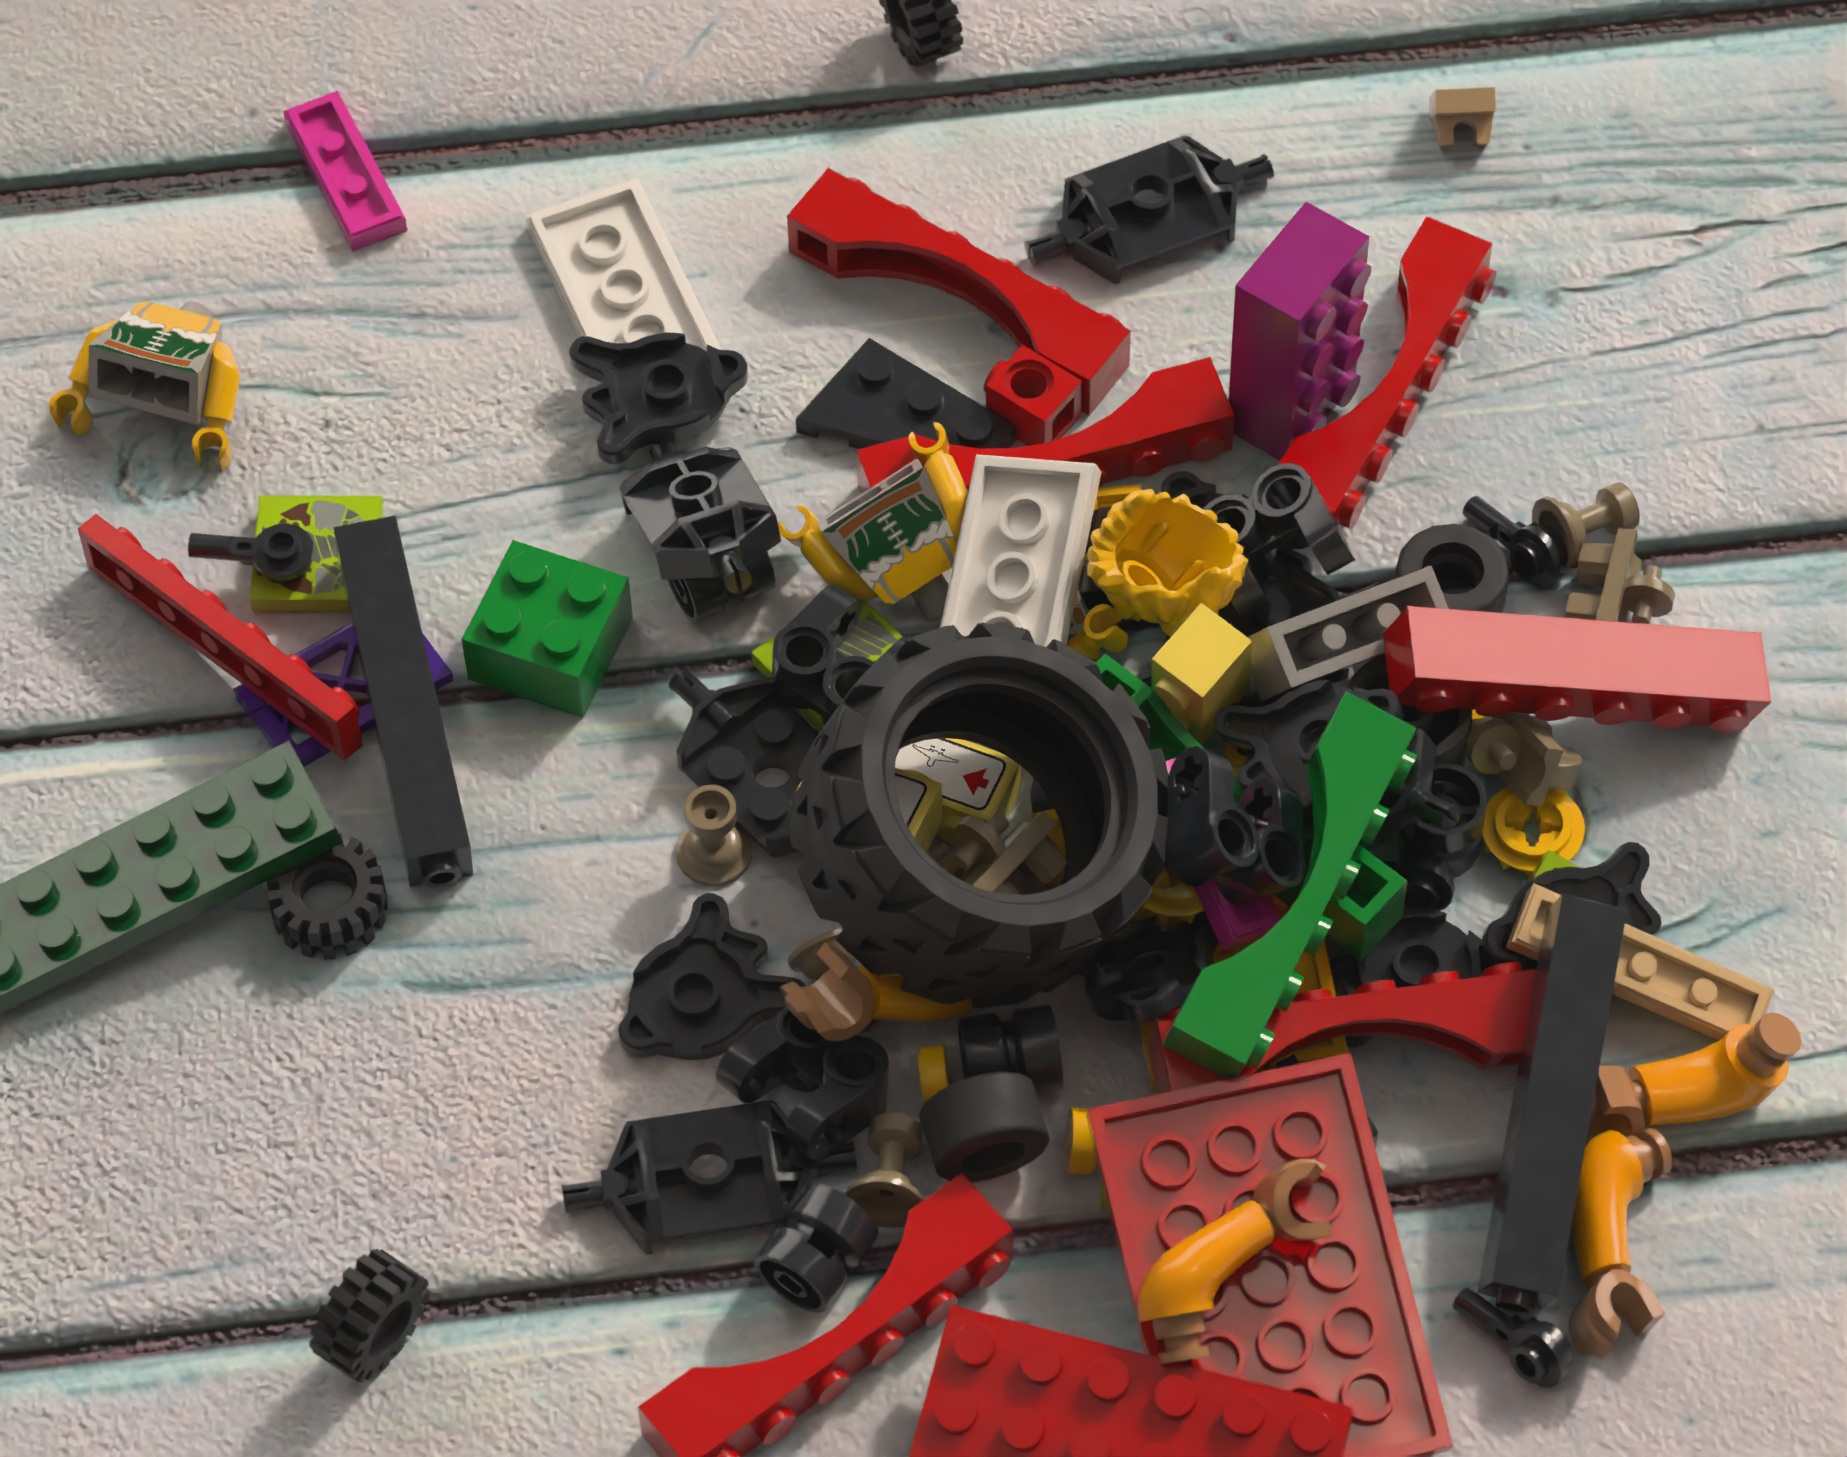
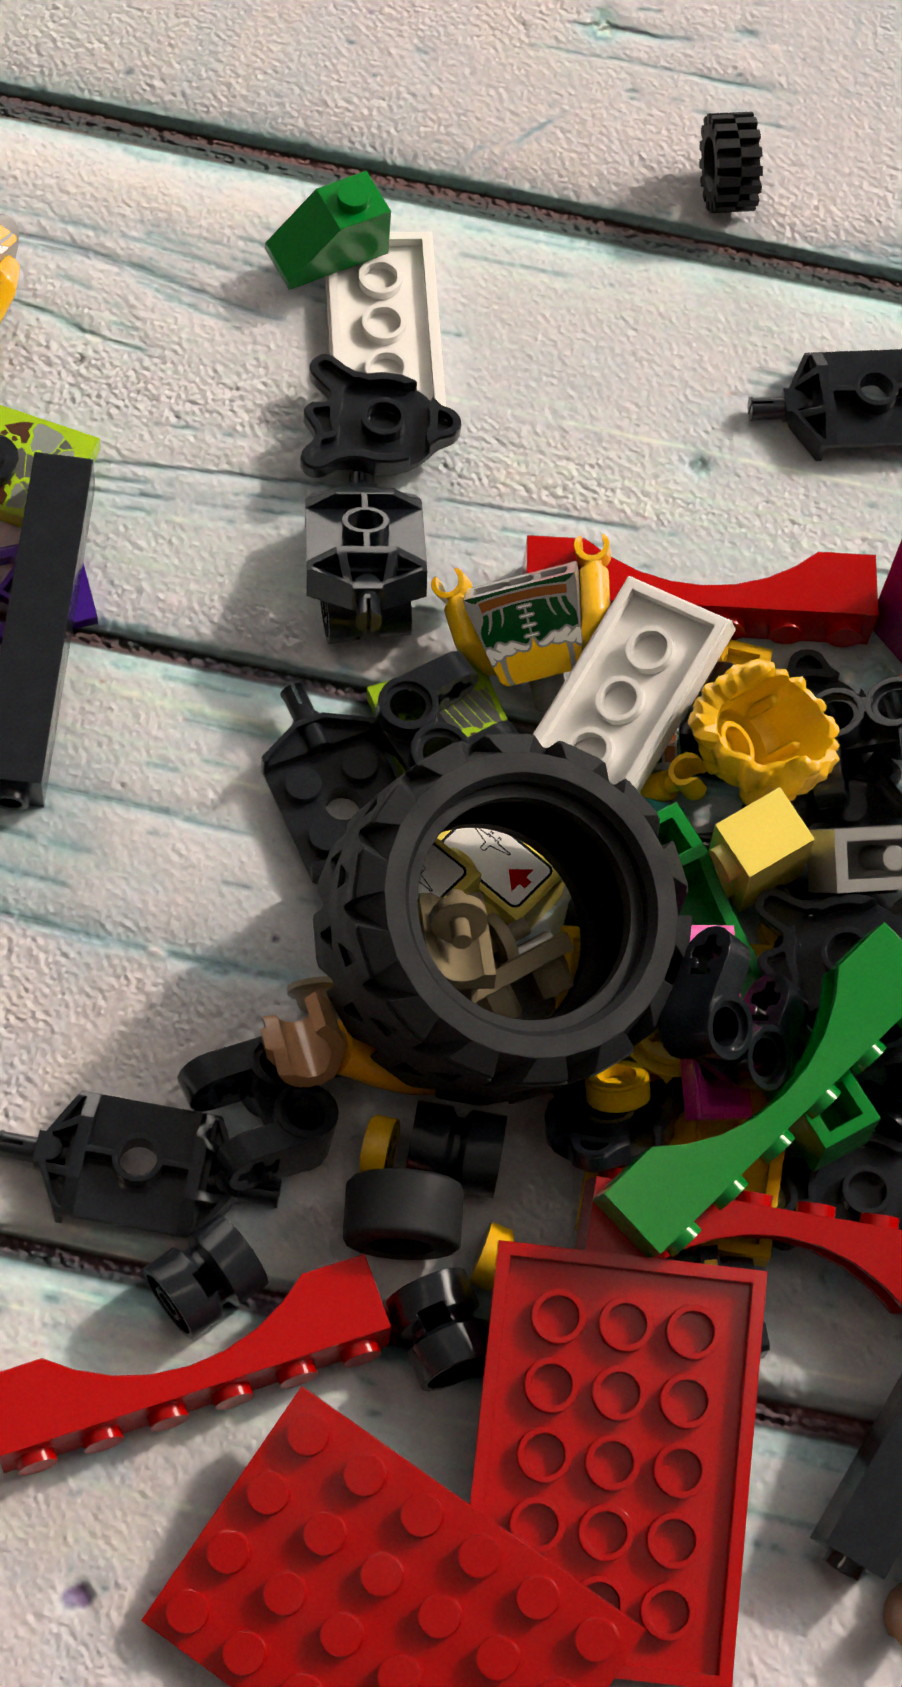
camera: 10 degrees right, 5 degrees up
dark pink tile [283,90,408,252] -> none
green brick [461,540,633,718] -> none
black tile [618,893,806,1060] -> none
dark tan piece [676,785,753,886] -> none
red arch [787,168,1131,416] -> none
black wing [795,338,1017,449] -> none
dark tan piece [845,1112,925,1228] -> none
red brick [983,345,1082,446] -> none
light orange piece [1137,1159,1332,1364] -> none
black plate [1453,1287,1573,1388] -> none
none -> green slope [265,171,391,290]
none -> black wheel [386,1267,489,1392]
none -> dark tan hips [418,889,496,1004]
none -> yellow tile [585,1060,651,1113]

